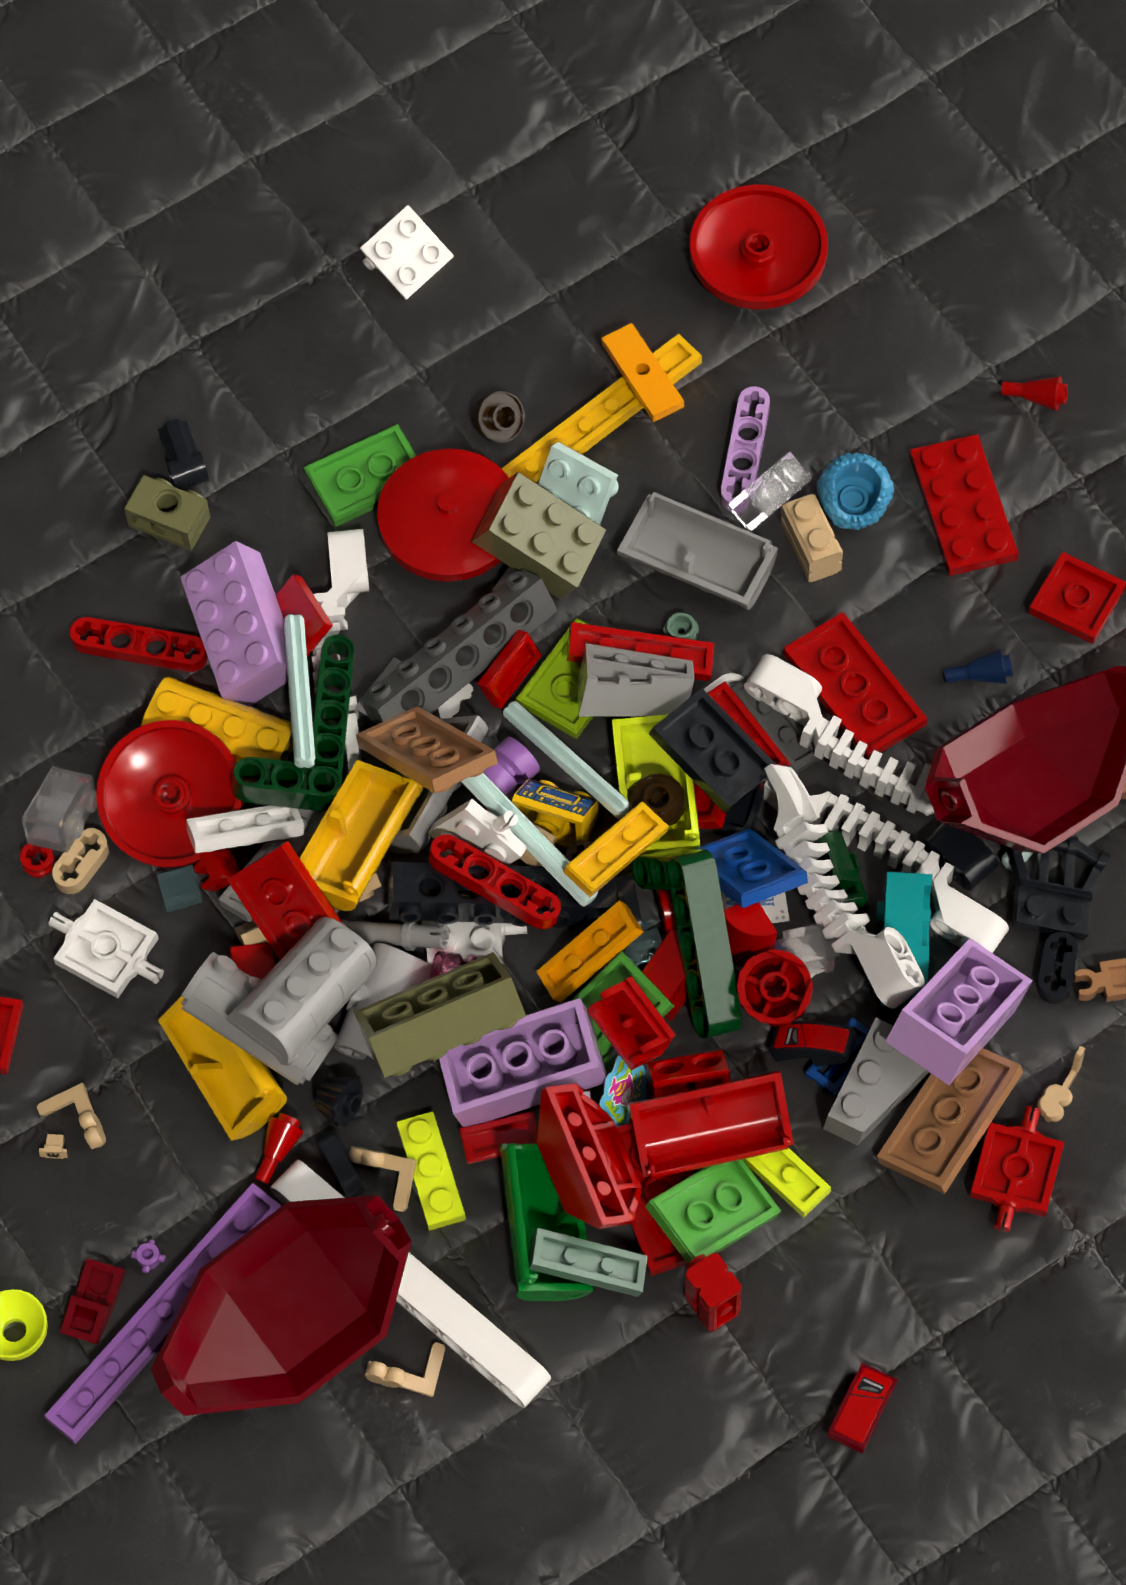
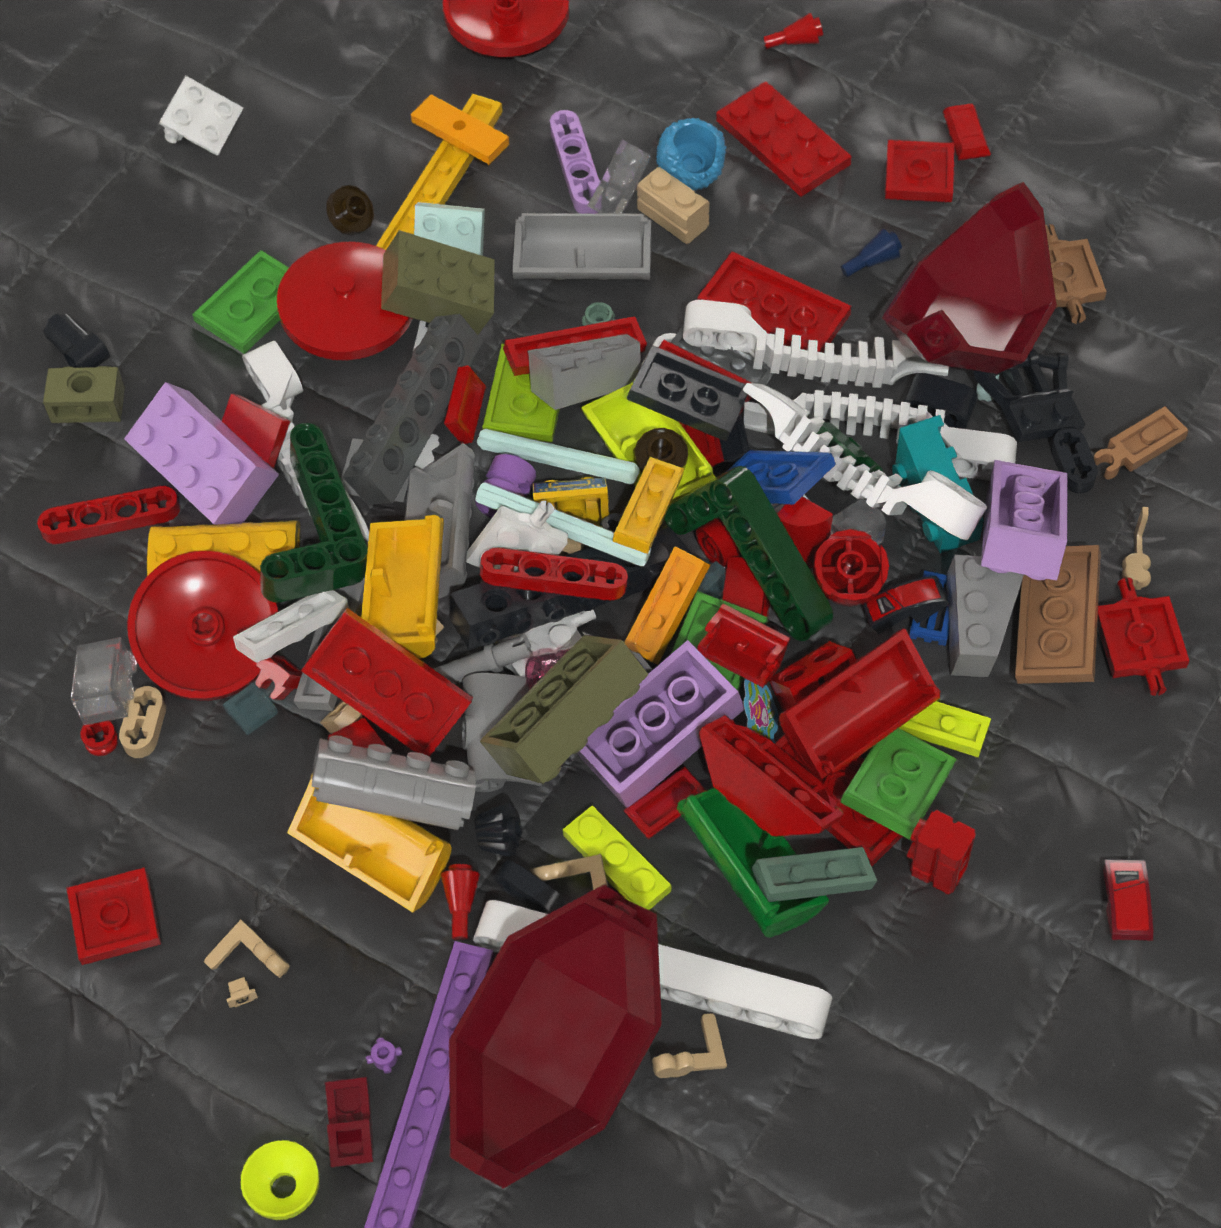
camera: 25 degrees left, 5 degrees down
white plate [49,899,164,998] -> none
light grey container [226,917,377,1066] -> none
light aqua axle [284,614,315,768] -> none
medium nougat plate [356,706,498,793] -> none

